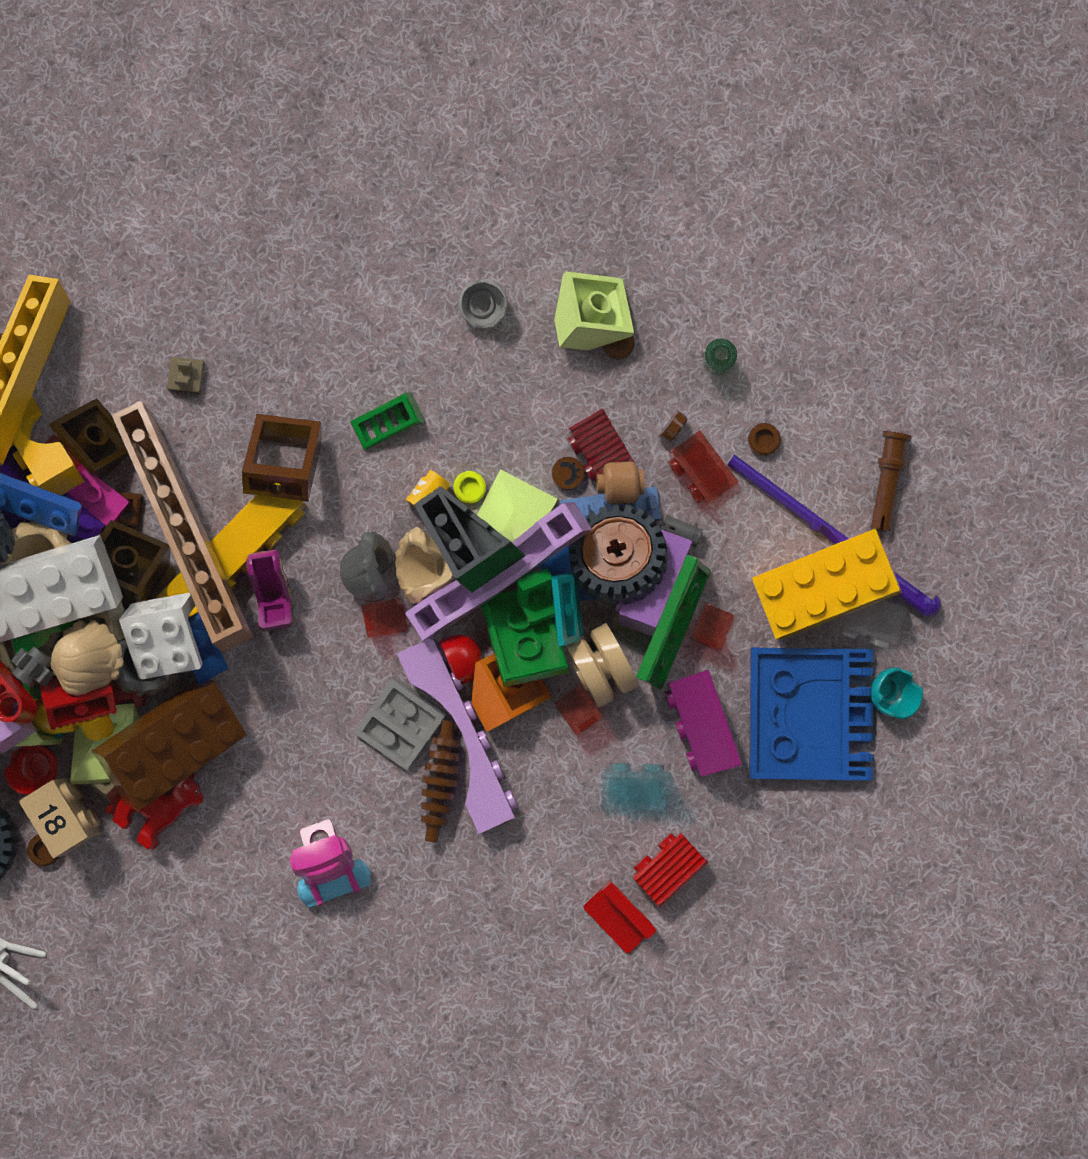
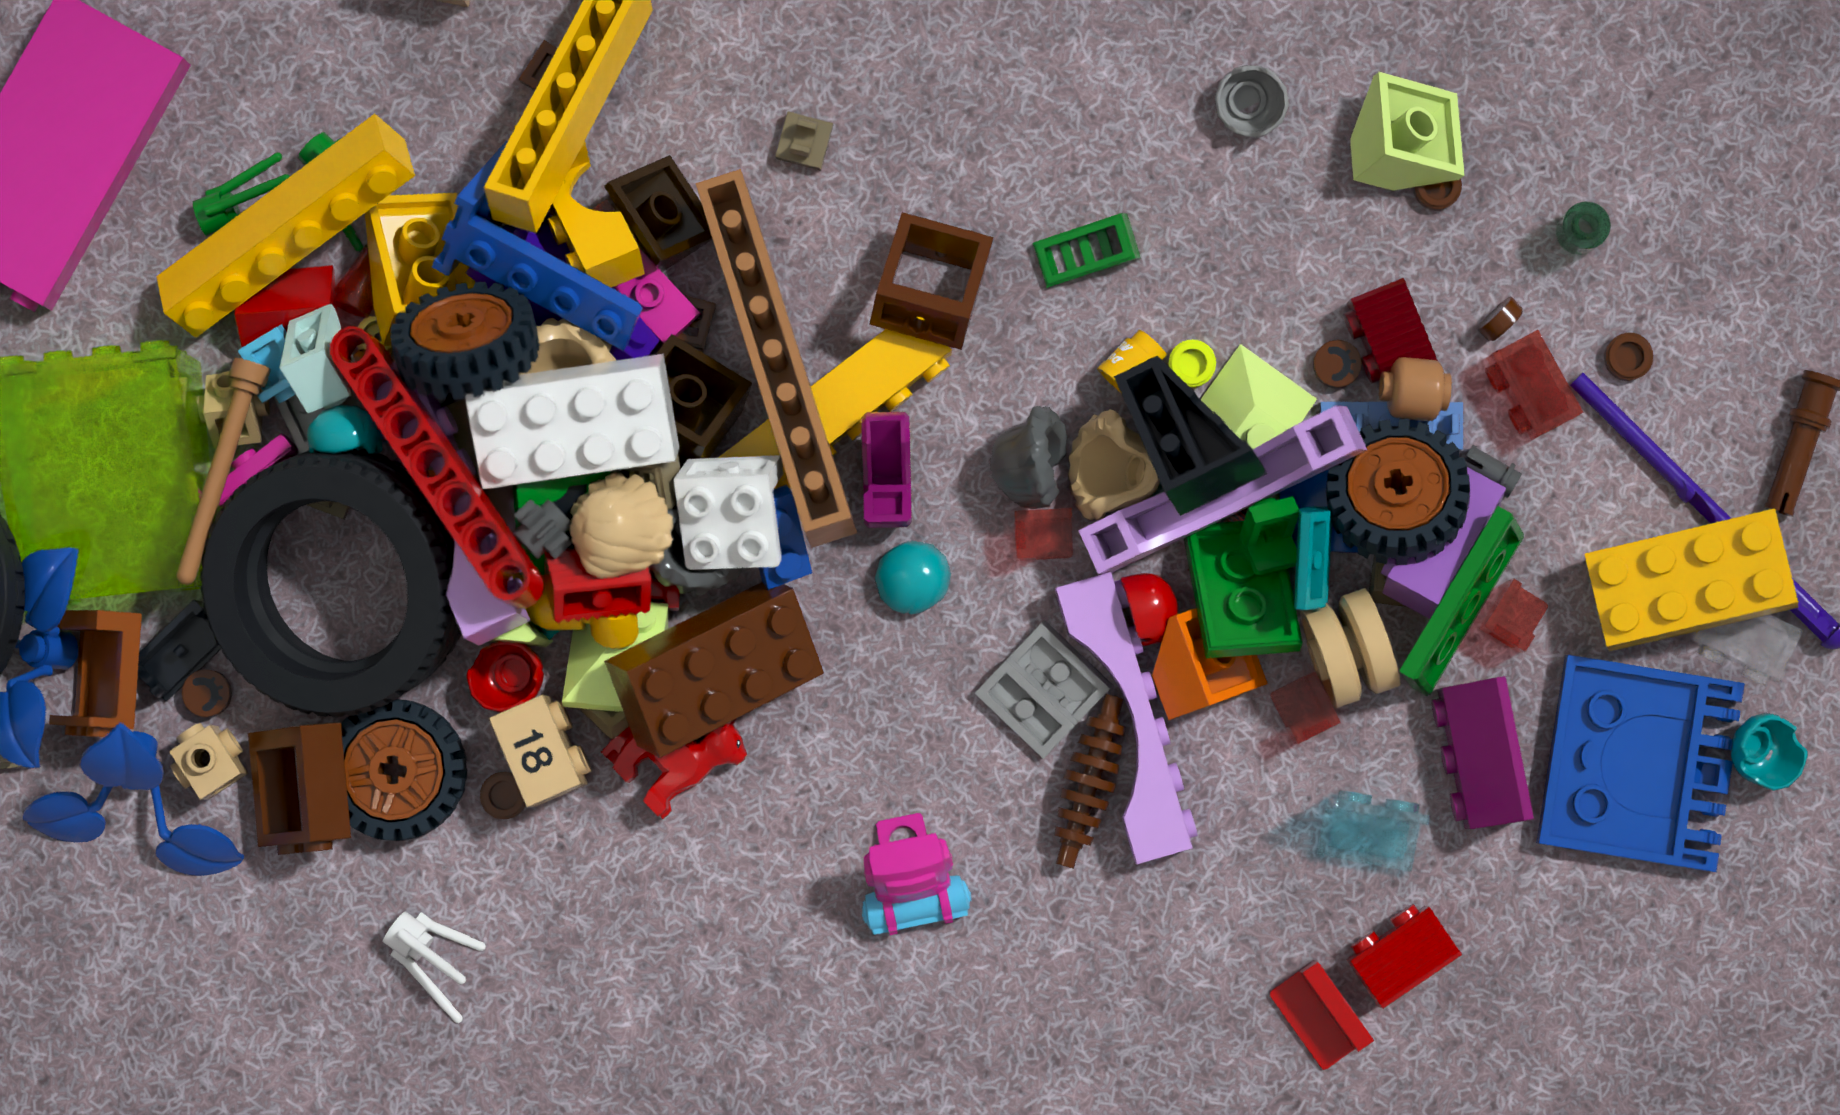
camera: 10 degrees right, 0 degrees up
none -> teal hair [874,541,951,615]

